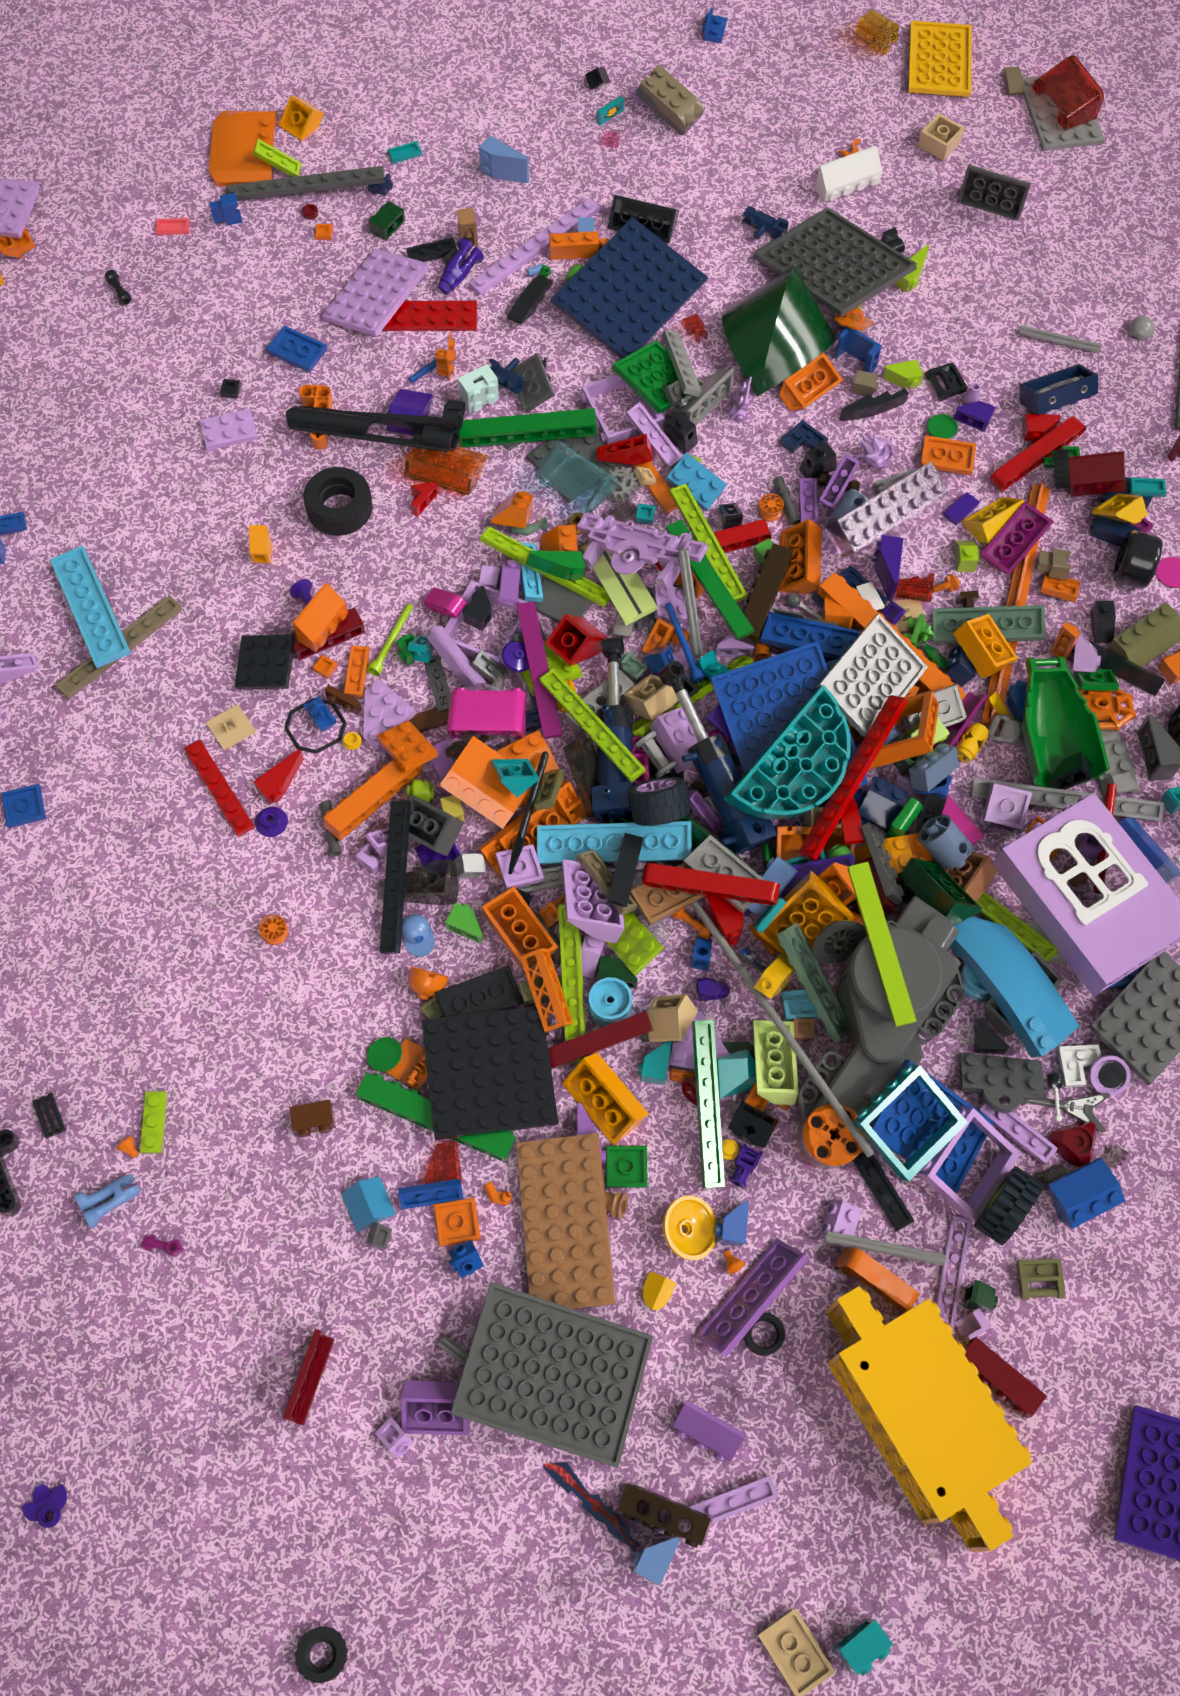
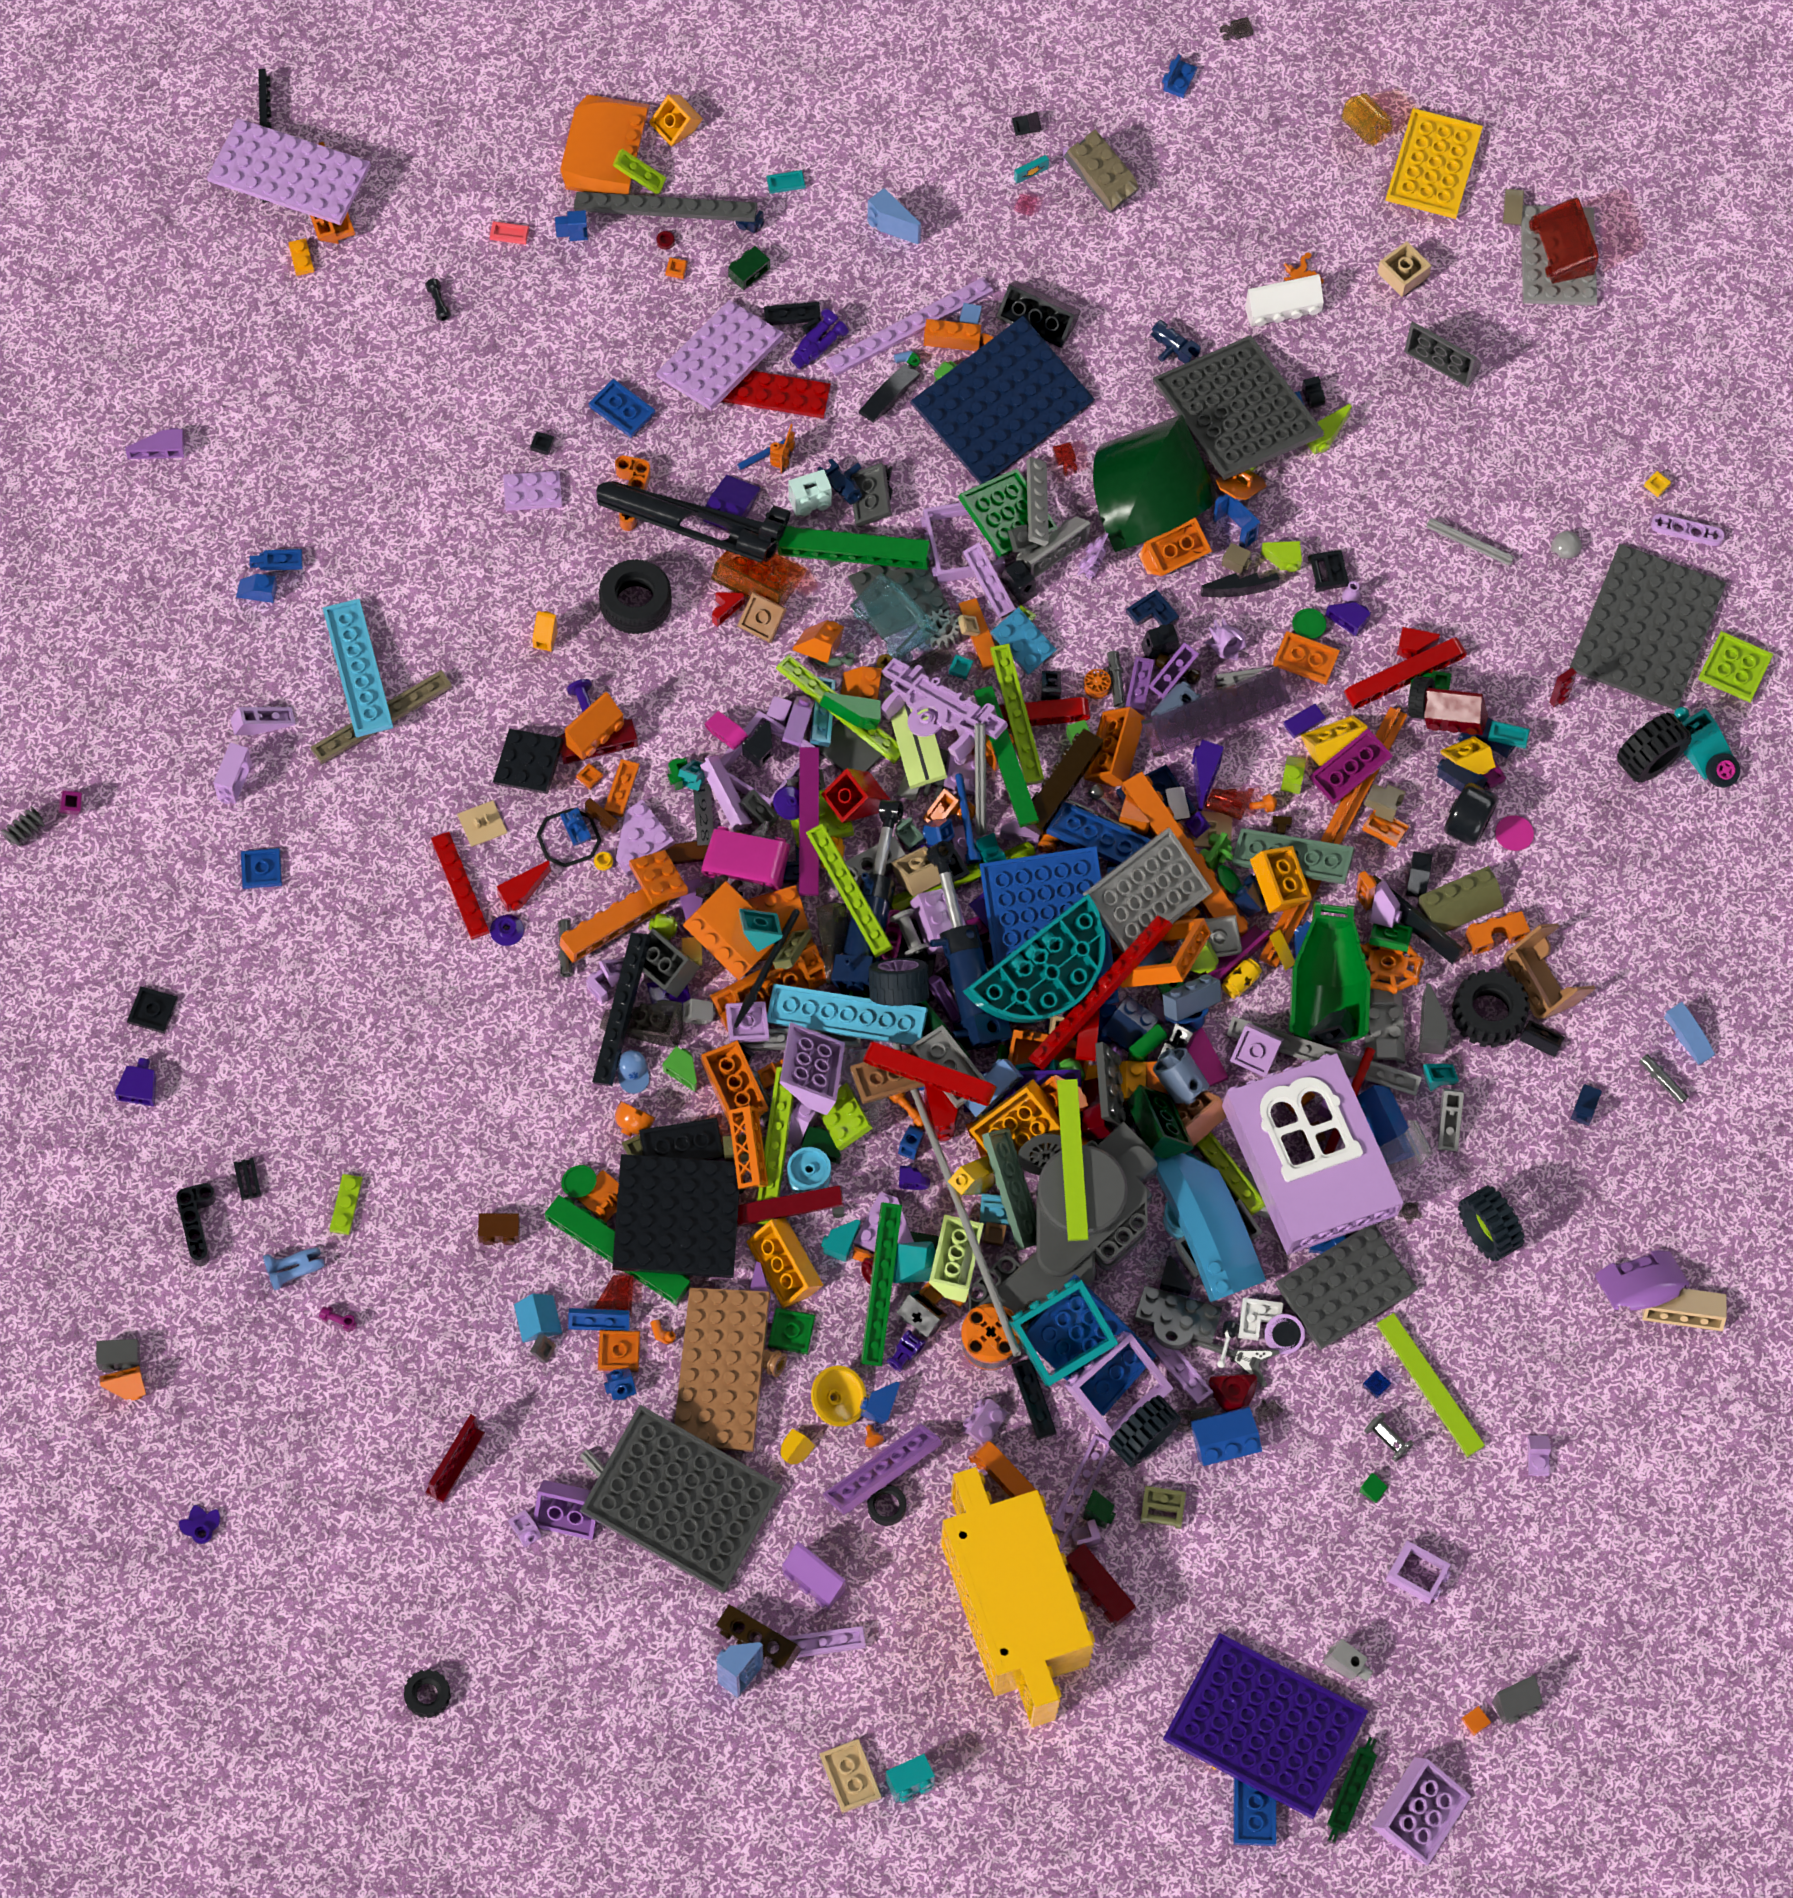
camera: 10 degrees right, 0 degrees up
orange rock [116,1135,139,1159] -> none
orange wheel [259,915,289,945] -> none
lime piece [367,603,413,677] -> none
medium nougat brick [457,208,478,246] -> none
dark blue sword [543,1463,640,1552] -> none
dark tan tile [576,850,638,915] -> none
red slope [597,434,653,465] -> none
black slope [607,833,644,907] -> none
tan slope [647,994,698,1042] -> none
yellow plate [722,1139,739,1160] -> none
piece [737,947,770,974] -> none
teal tile [753,897,787,934] -> none
light grey axle [823,1231,946,1266] -> none
light grey piece [988,714,1022,745] -> none
dark blue piece [1019,364,1098,415] -> none
none -> medium nougat tile [737,592,787,643]

